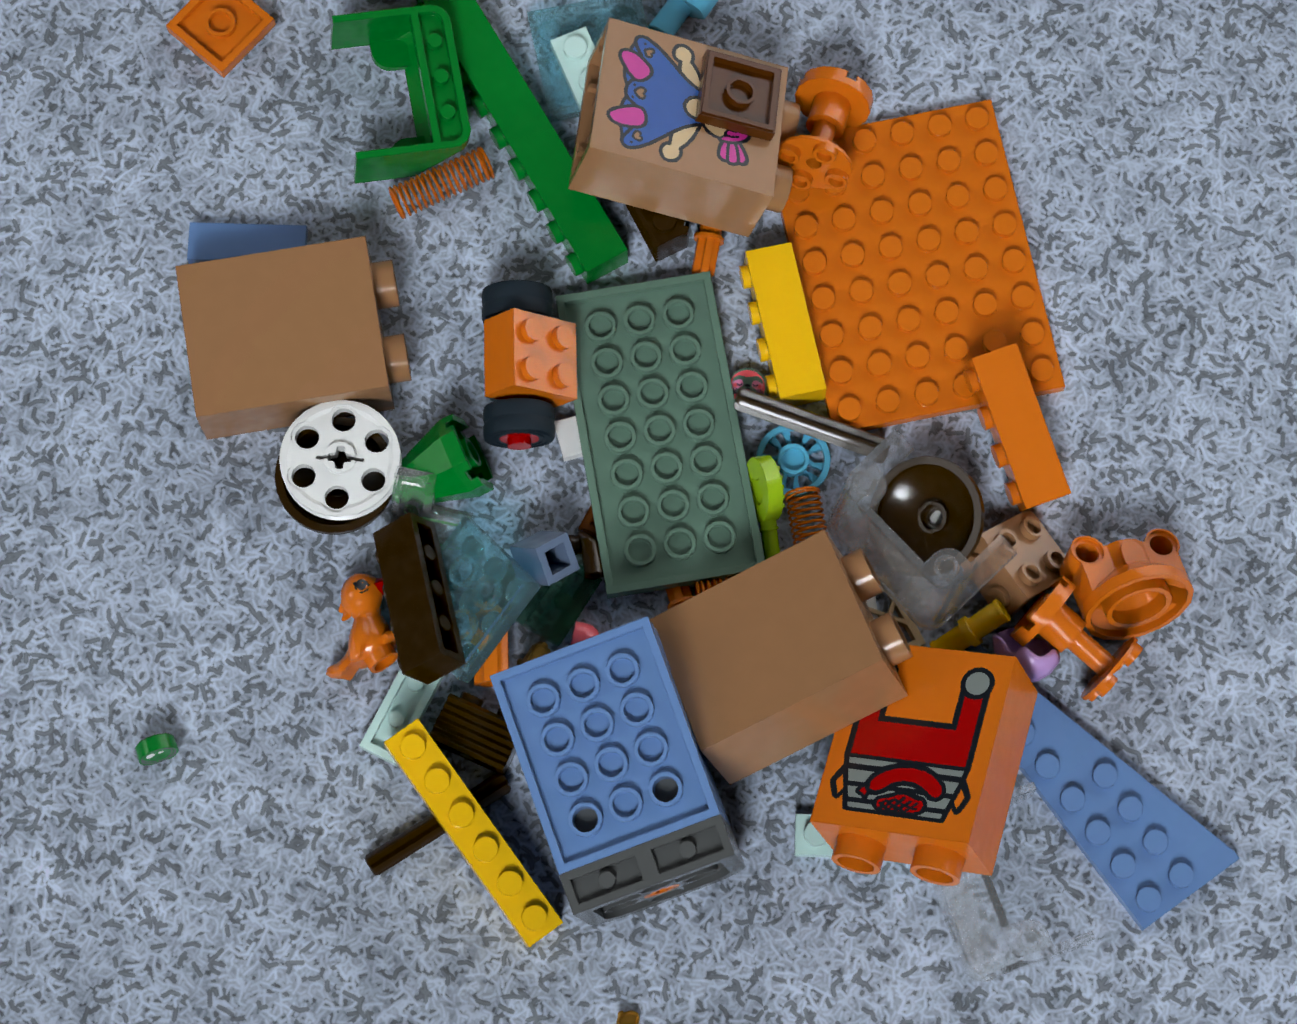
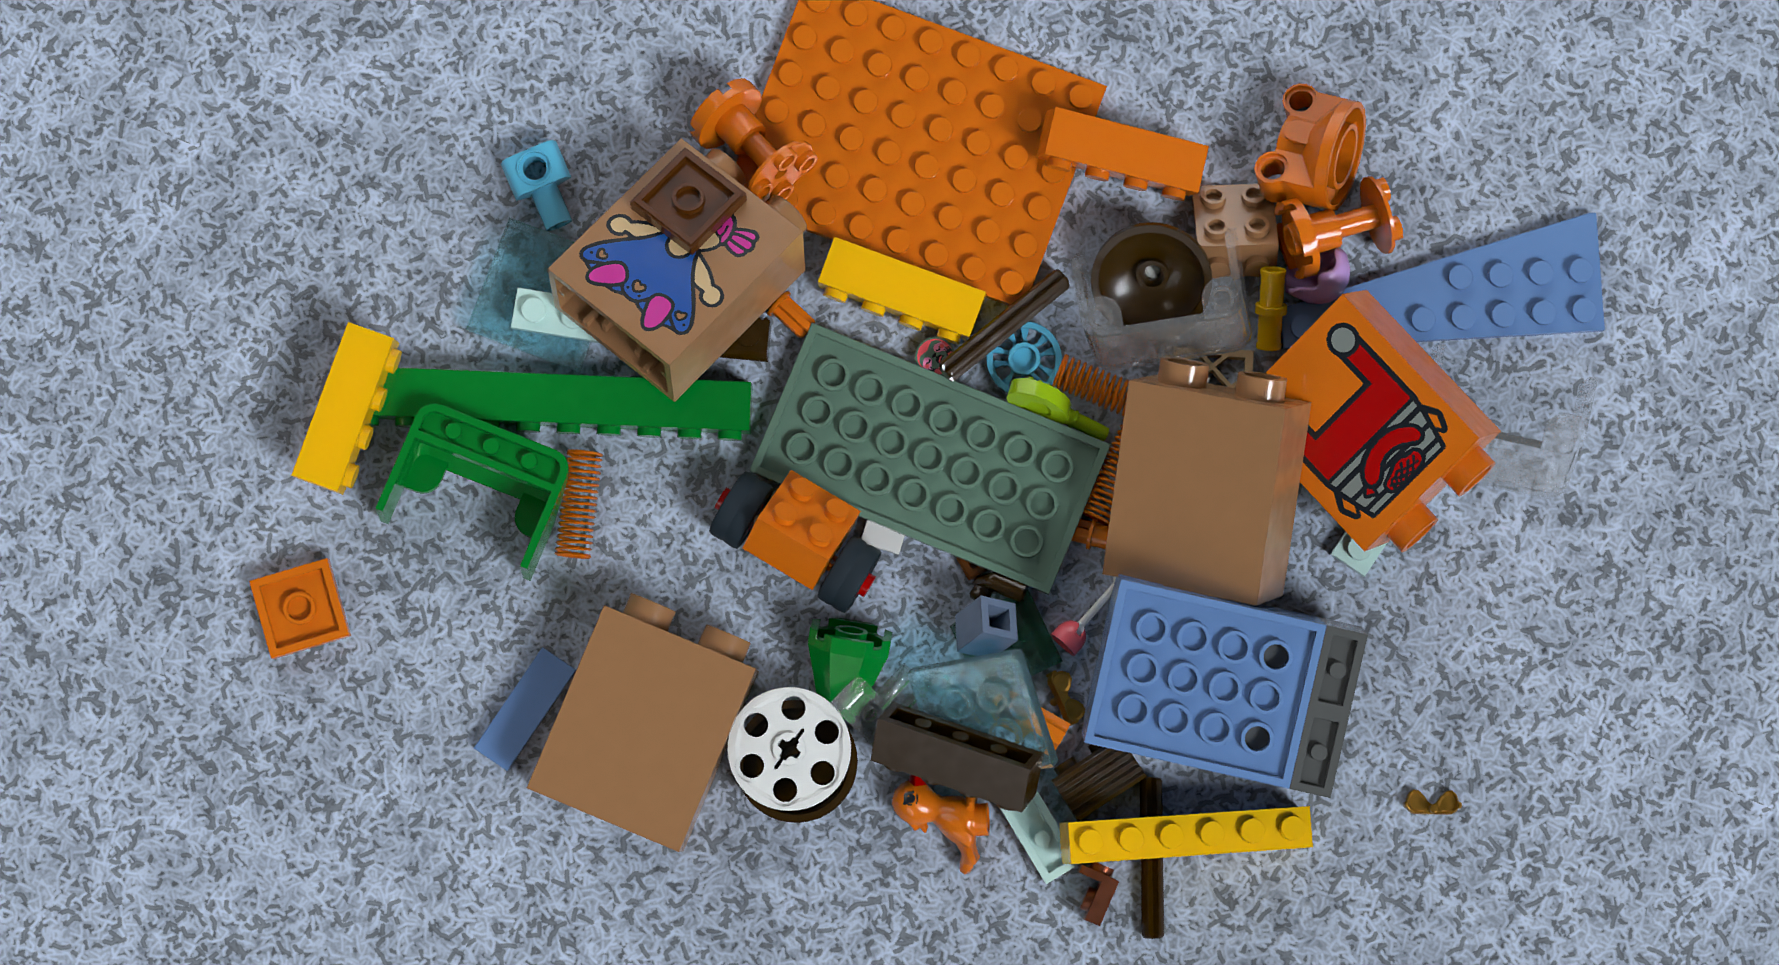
camera: 55 degrees left, 10 degrees up
none -> copper bracket [1077,862,1119,926]

